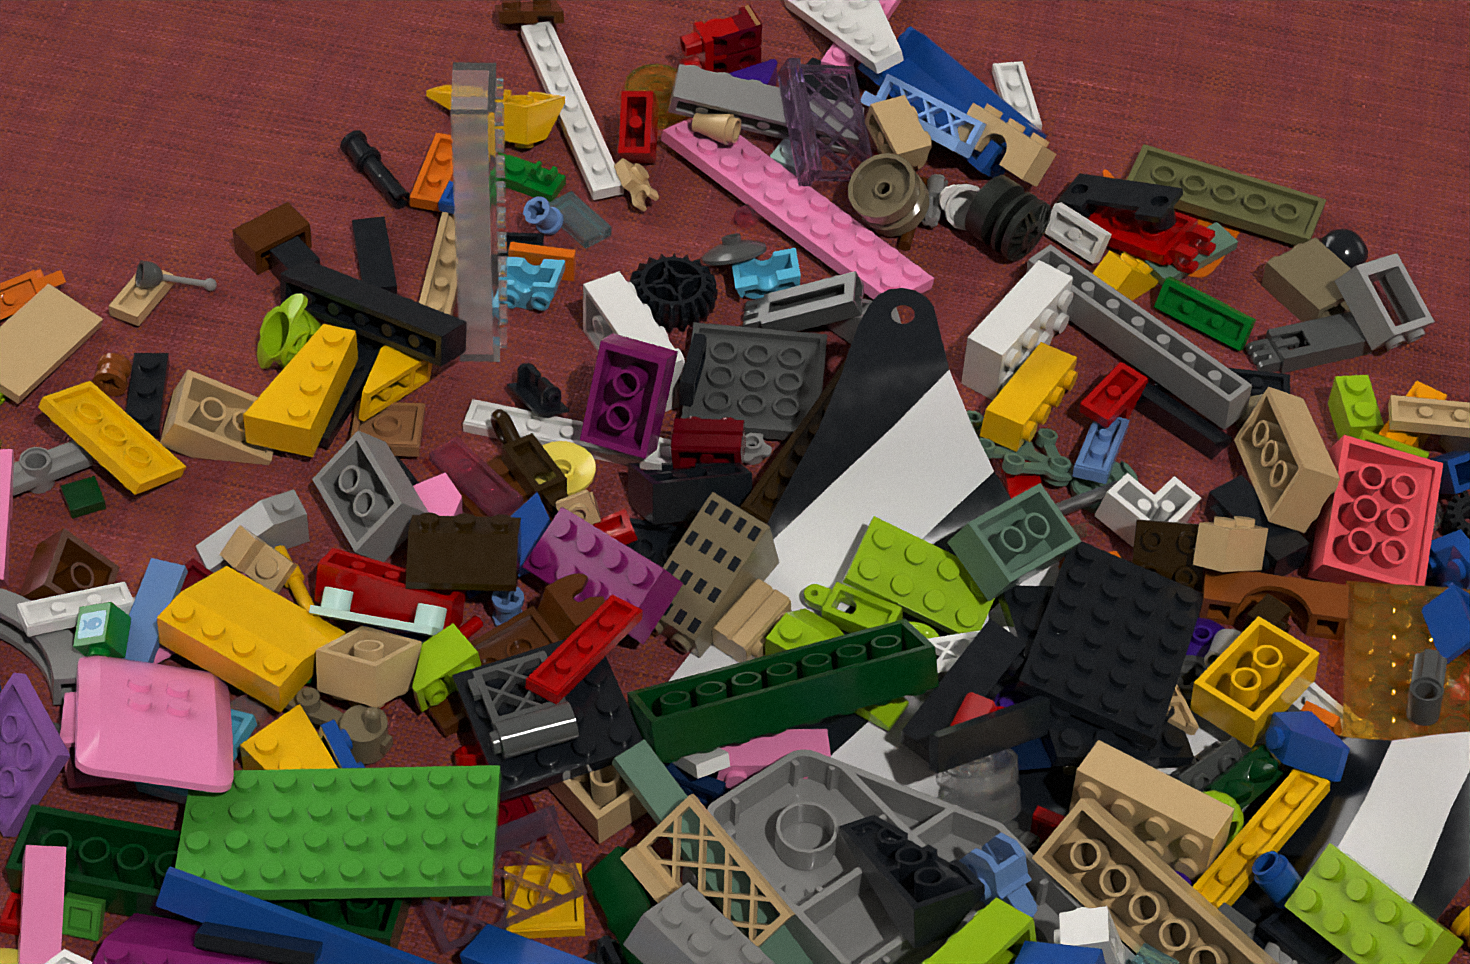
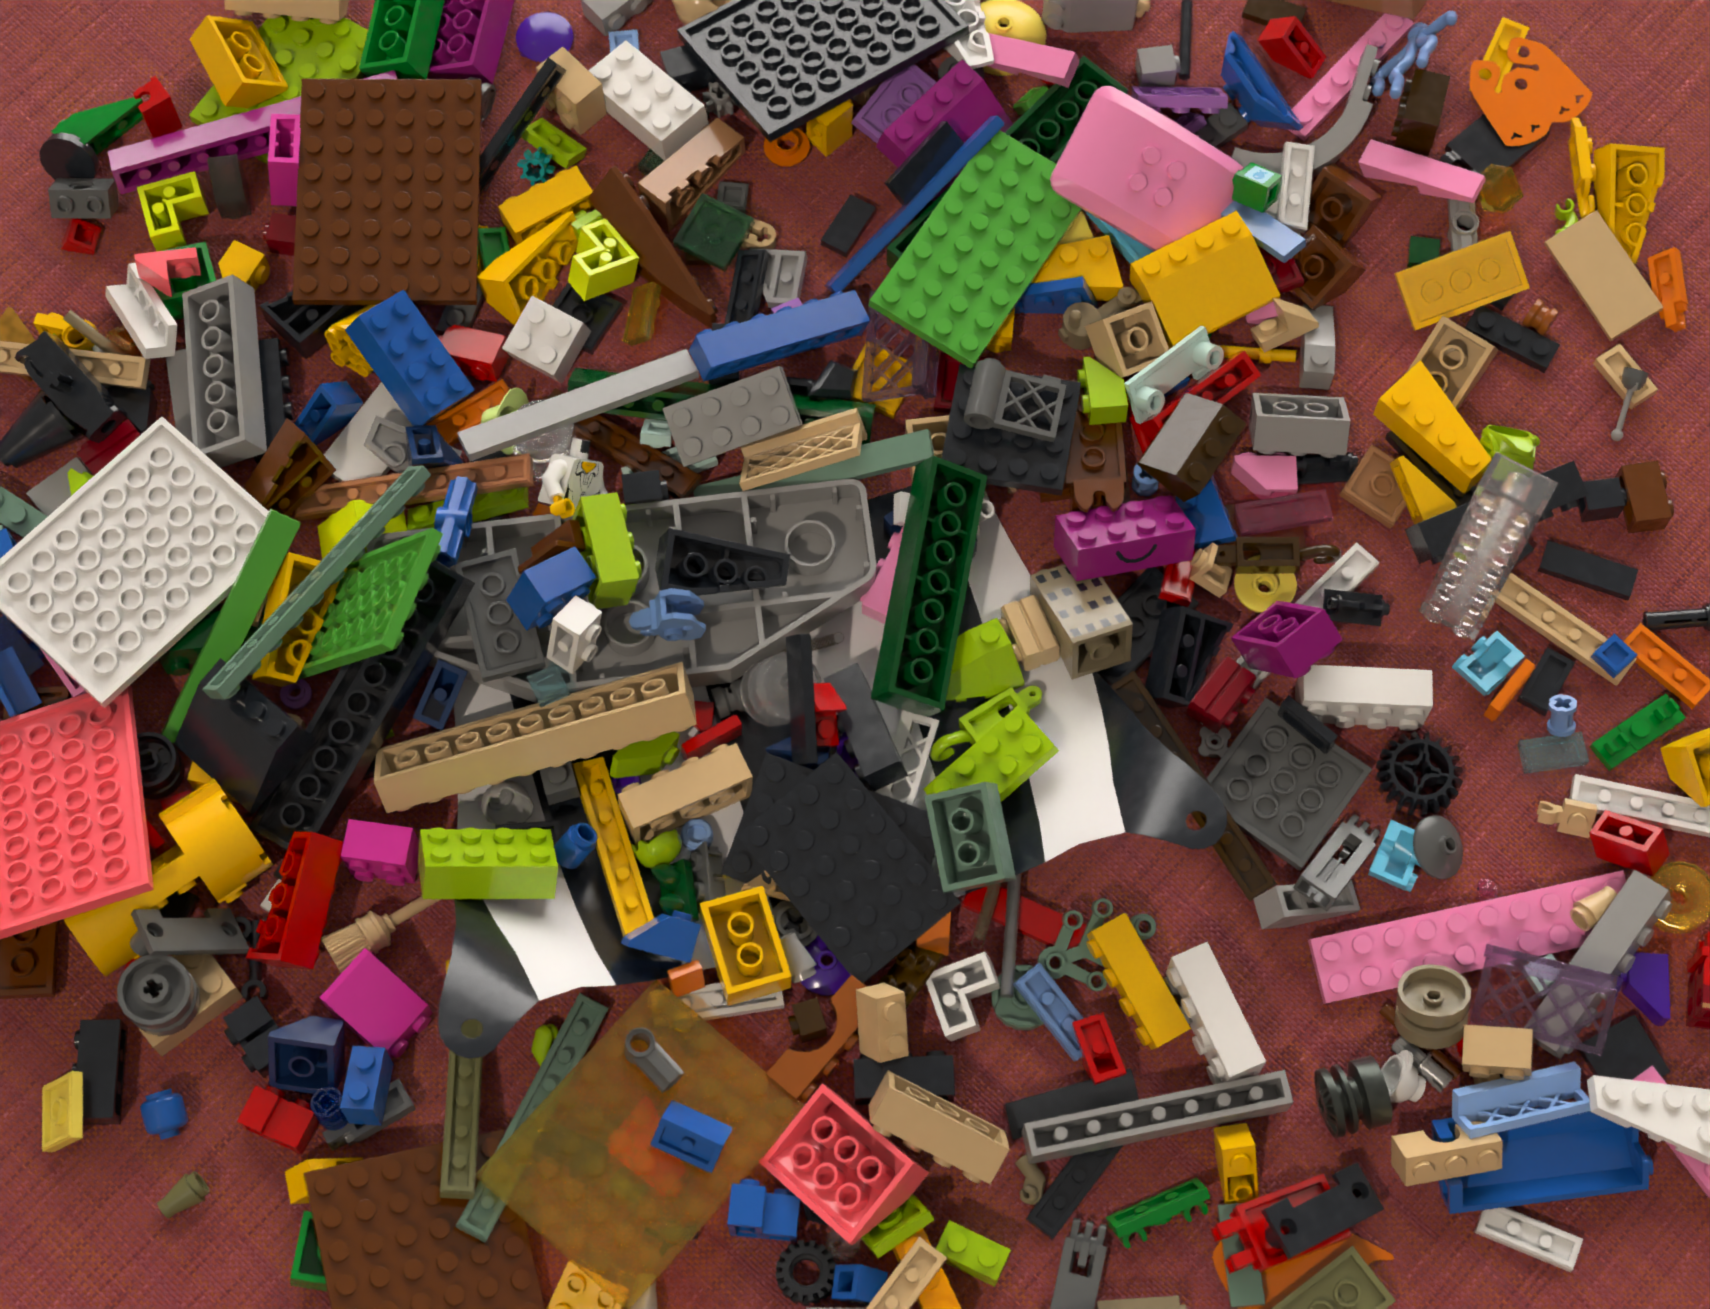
camera: 125 degrees right, 20 degrees up
red tile [525,594,643,704] -> none
white plate [1045,202,1112,264] -> none
none -> black piece [807,360,858,399]
none -> reddish brown slope [1293,225,1366,310]

